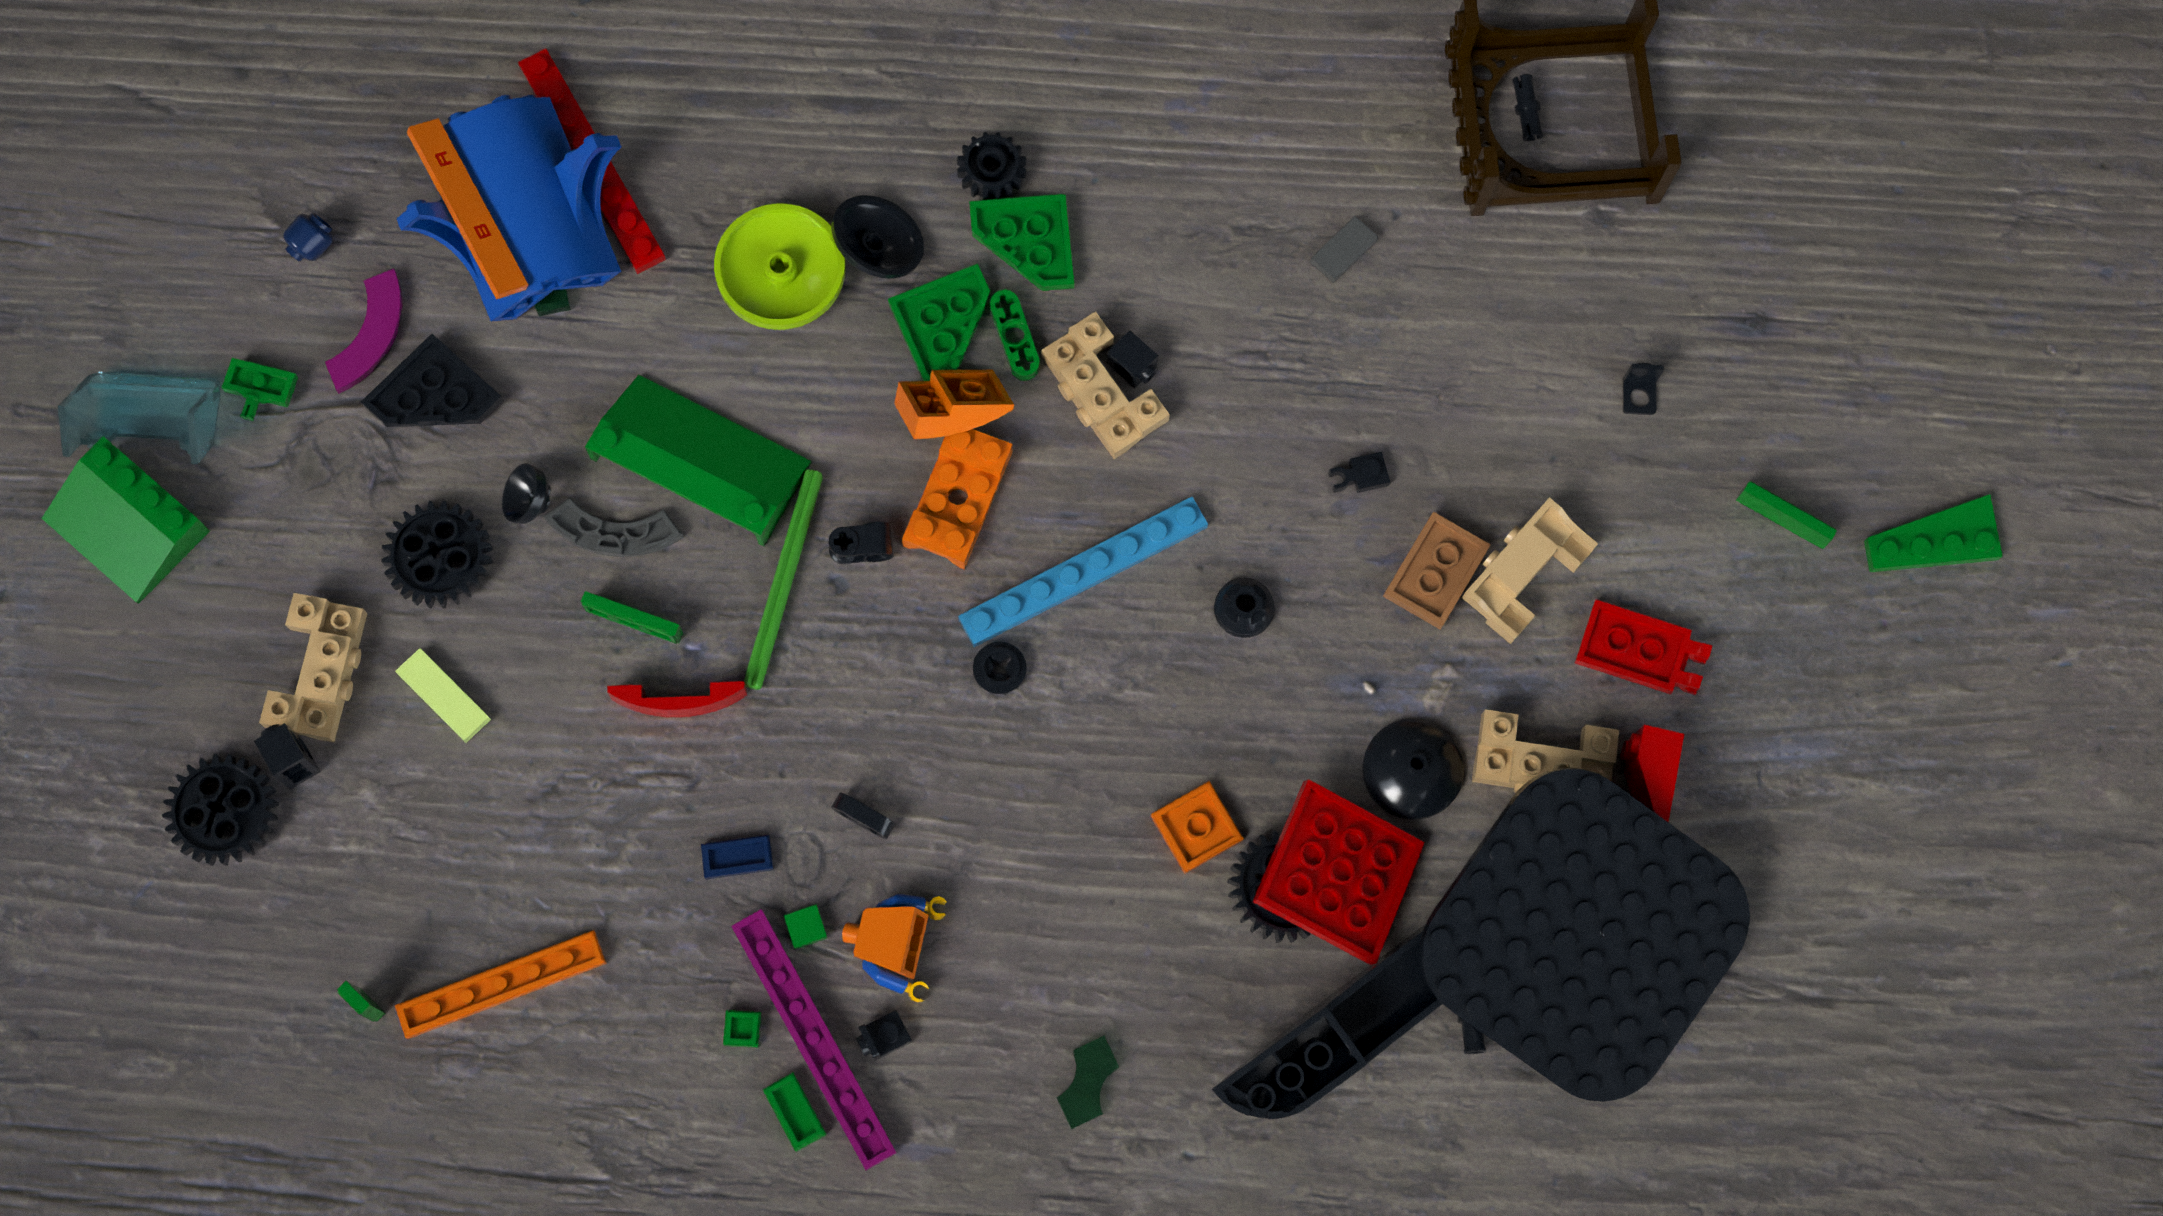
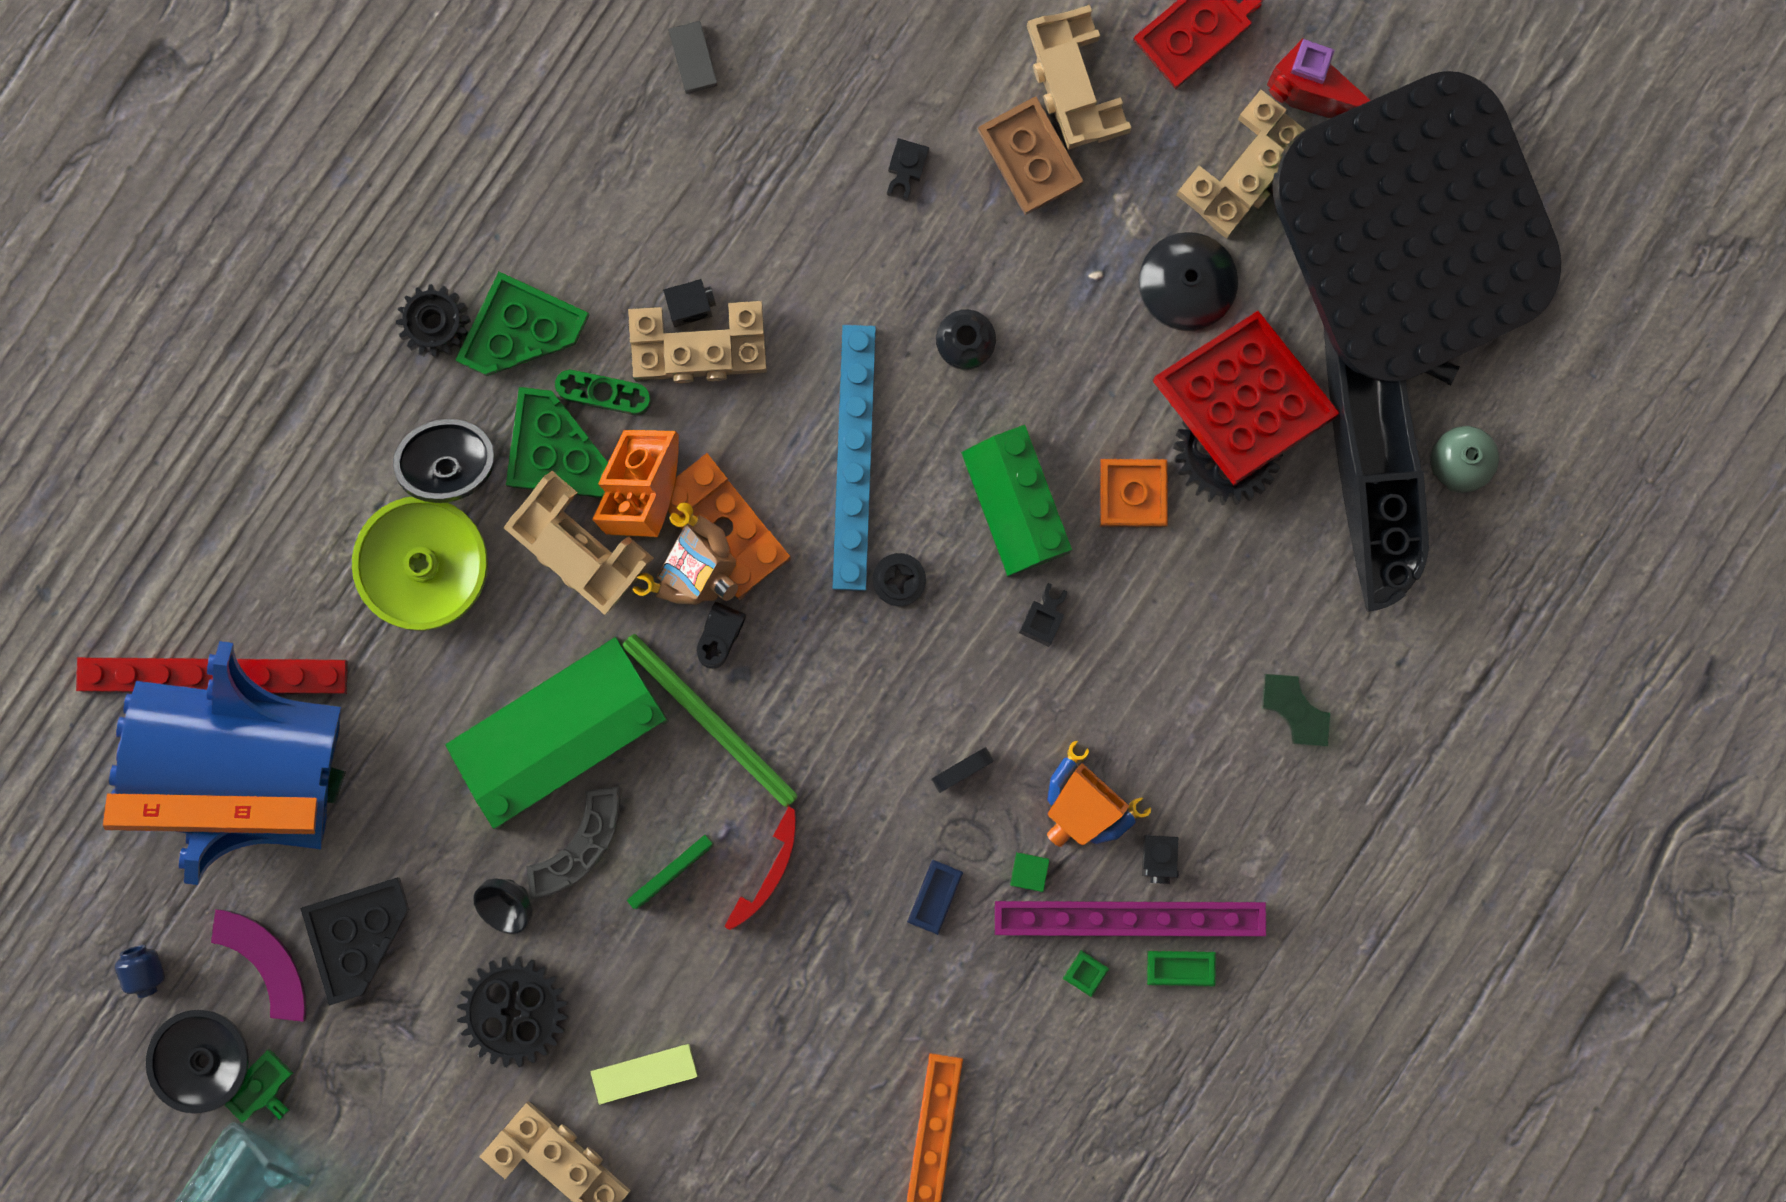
camera: 55 degrees left, 10 degrees up
none -> black dish [146,1010,249,1114]
none -> tan bracket [504,471,654,615]
none -> torso [633,503,738,605]
none -> green slope [961,425,1072,577]
none -> black plate [1019,583,1068,647]
none -> medium lavender tile [1291,39,1335,84]
none -> sand green cylinder [1430,426,1500,493]

